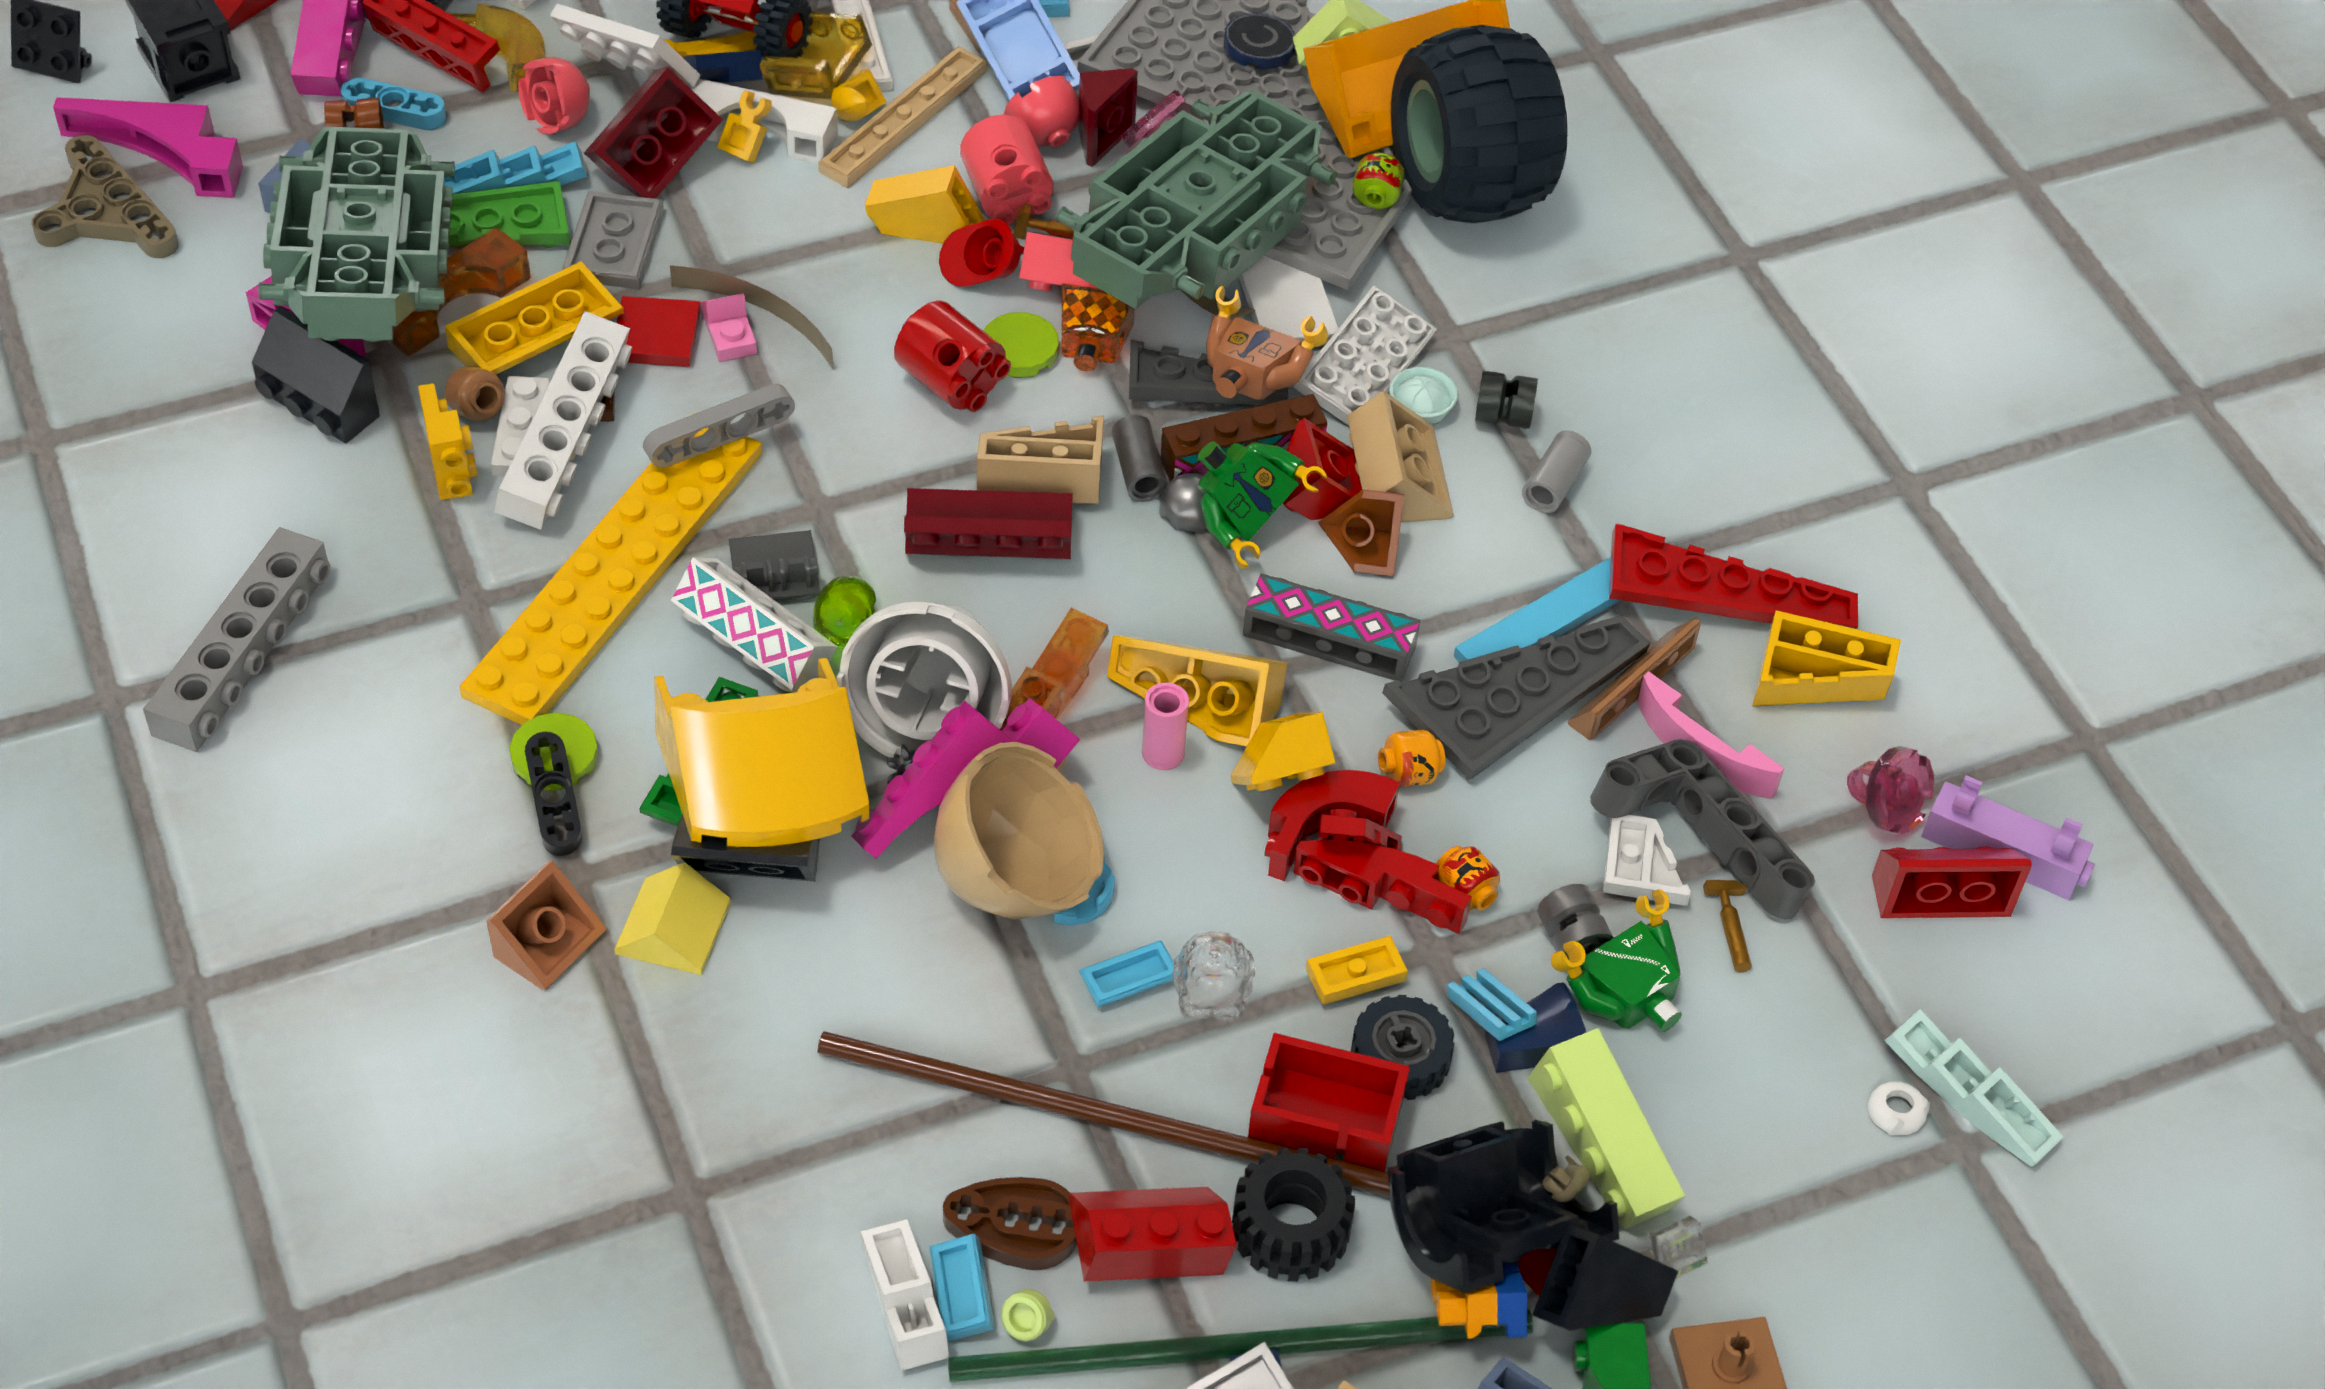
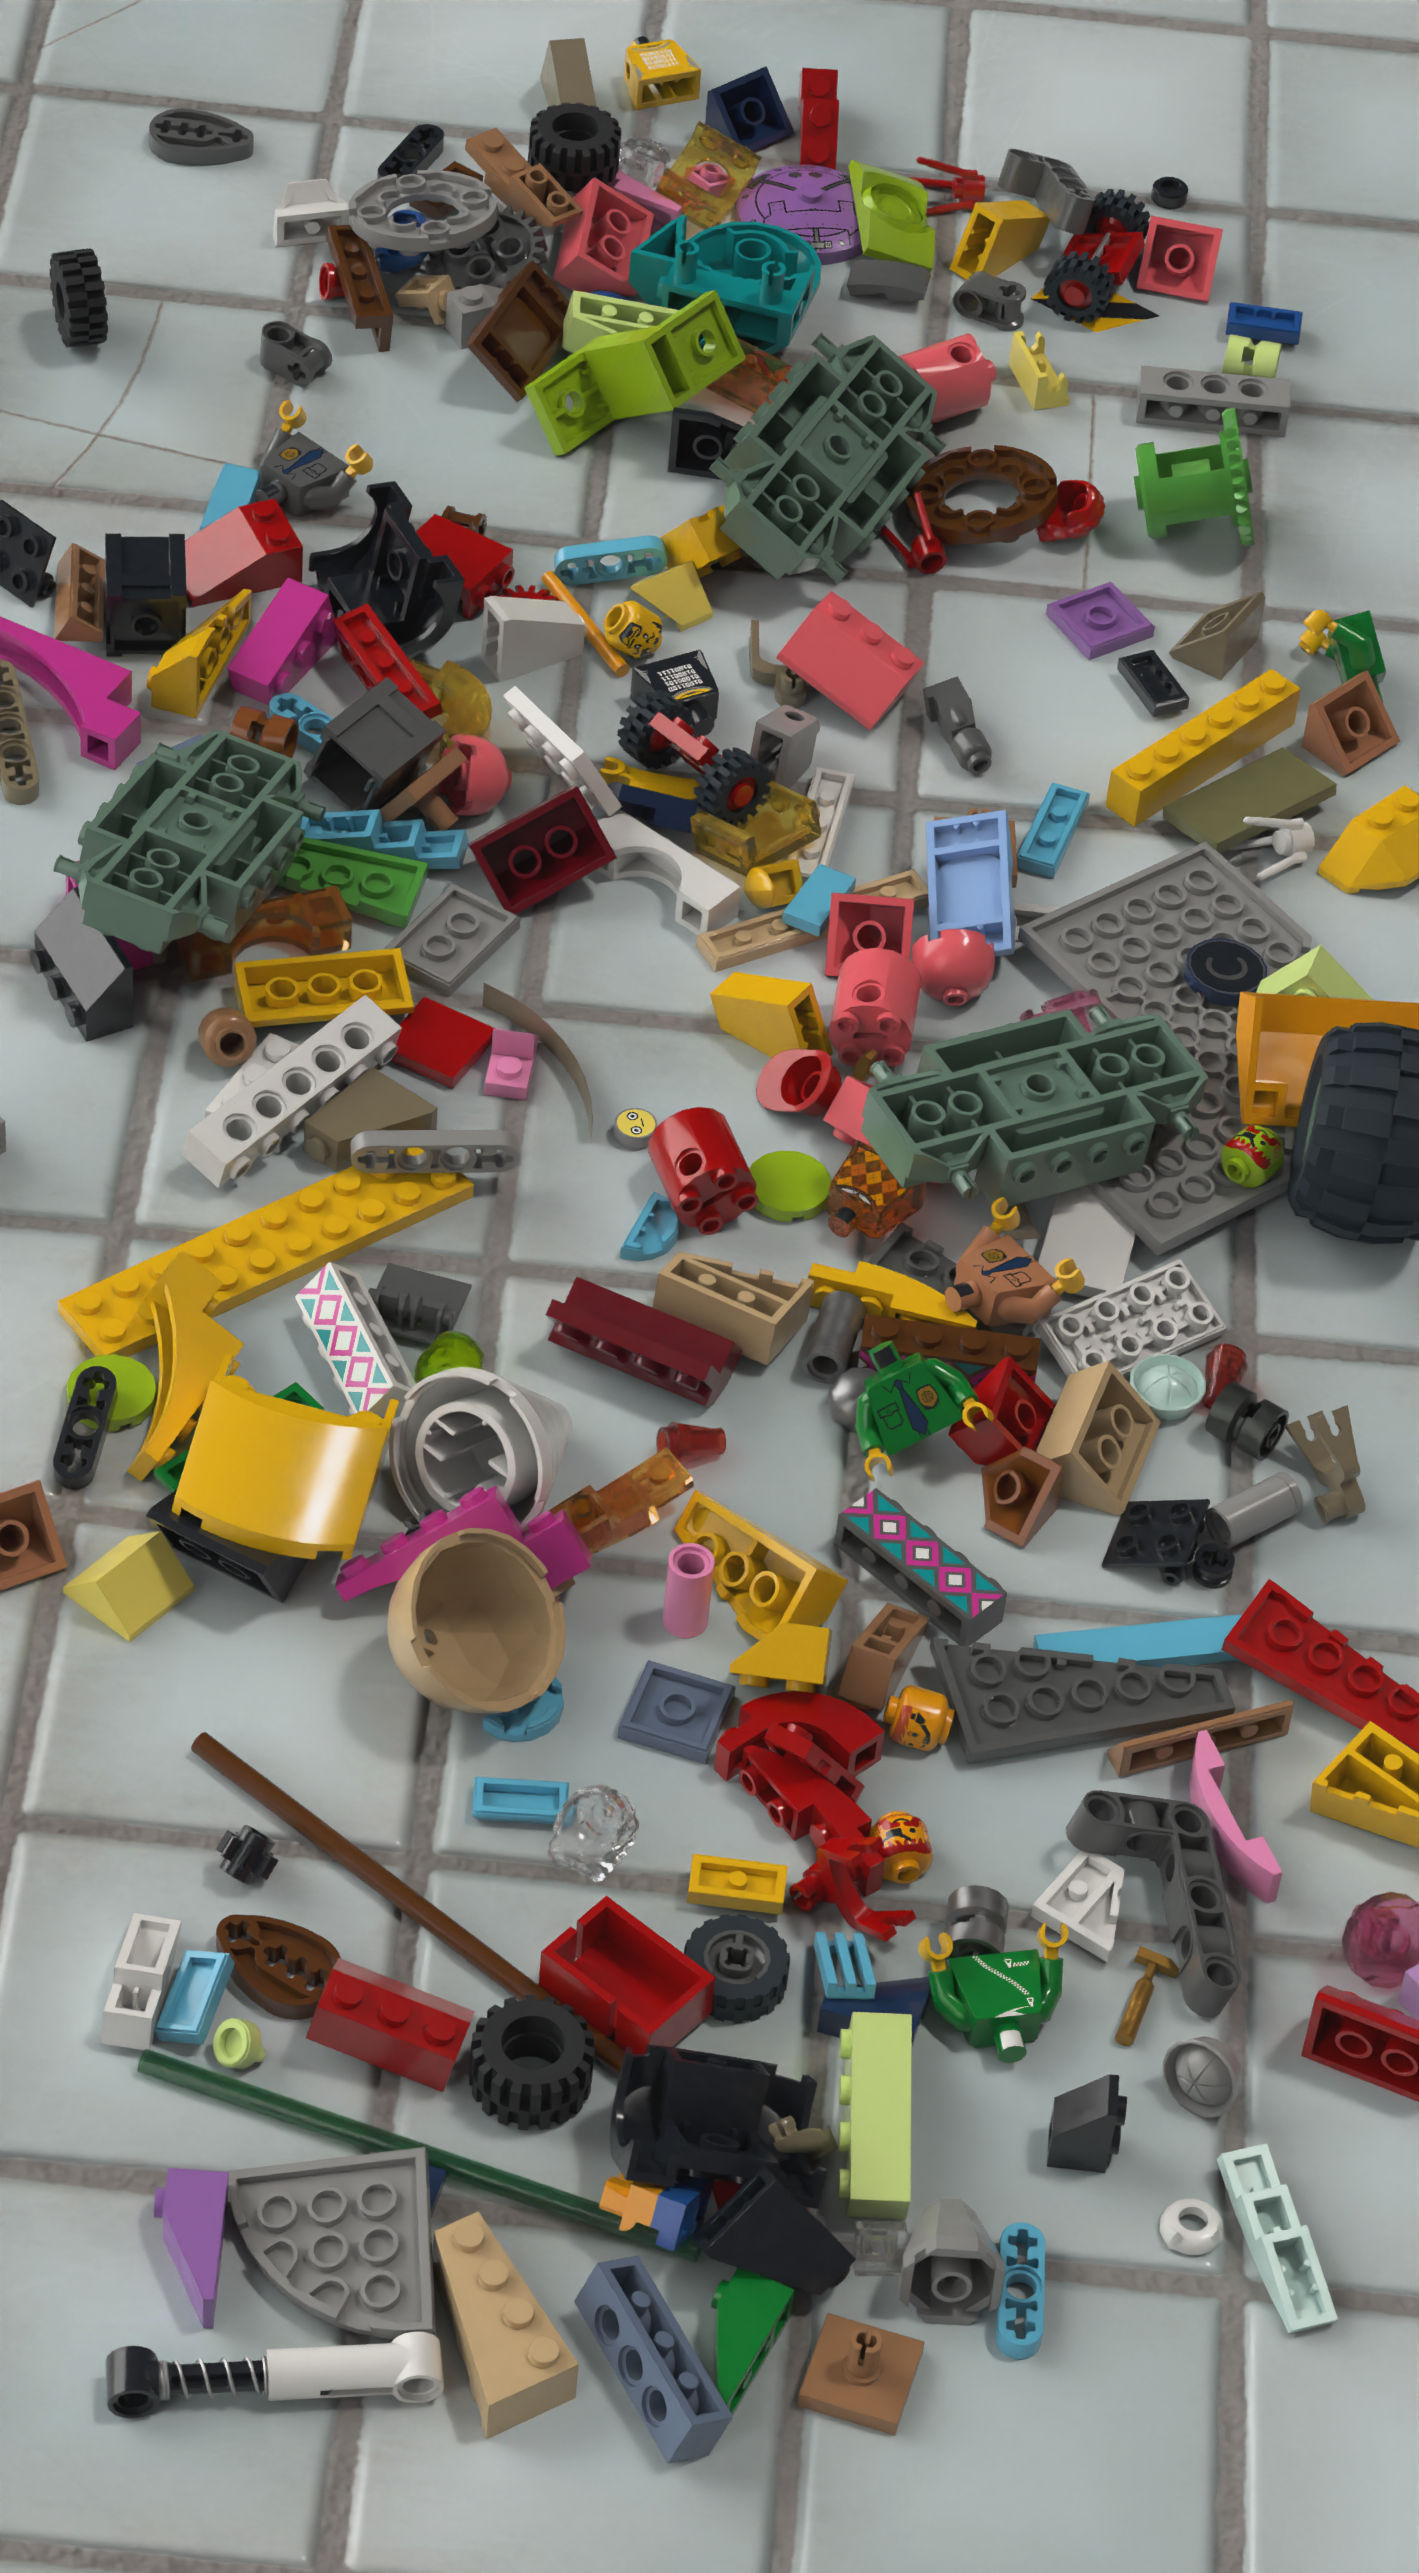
camera: 25 degrees right, 5 degrees down
yellow plate [418,383,478,500] -> none
yellow plate [717,90,772,163] -> none
dark red slope [1078,68,1138,167] -> none
none -> medium nougat slope [54,543,106,642]
none -> yellow arch [127,1250,245,1482]
none -> yellow wedge [147,589,252,719]
none -> black gear [216,1825,279,1885]
none -> dark grey container [303,677,446,811]
none -> dark tan slope [304,1067,438,1172]
none -> medium nougat tile [379,747,467,831]
none -> tile [614,1108,657,1149]
none -> sand blue tile [617,1660,736,1764]
none -> medium azure tile [620,1191,680,1261]
none -> clear red cone [656,1422,726,1467]
none -> medium azure tile [782,864,856,937]
none -> red piece [789,1837,916,1942]
none -> yellow slope [808,1261,977,1329]
none -> coral slope [825,893,914,977]
none -> medium nougat slope [838,1603,930,1710]
none -> light grey cone [899,2198,1005,2326]
none -> medium azure beam [996,2222,1045,2360]
none -> black slope [1046,2074,1127,2173]
none -> black hinge [1102,1499,1210,1586]
none -> light grey hat [1163,2036,1242,2118]
none -> black bush [1192,1543,1235,1589]
none -> clear red cone [1202,1344,1248,1409]
none -> dark tan piece [1284,1405,1365,1523]

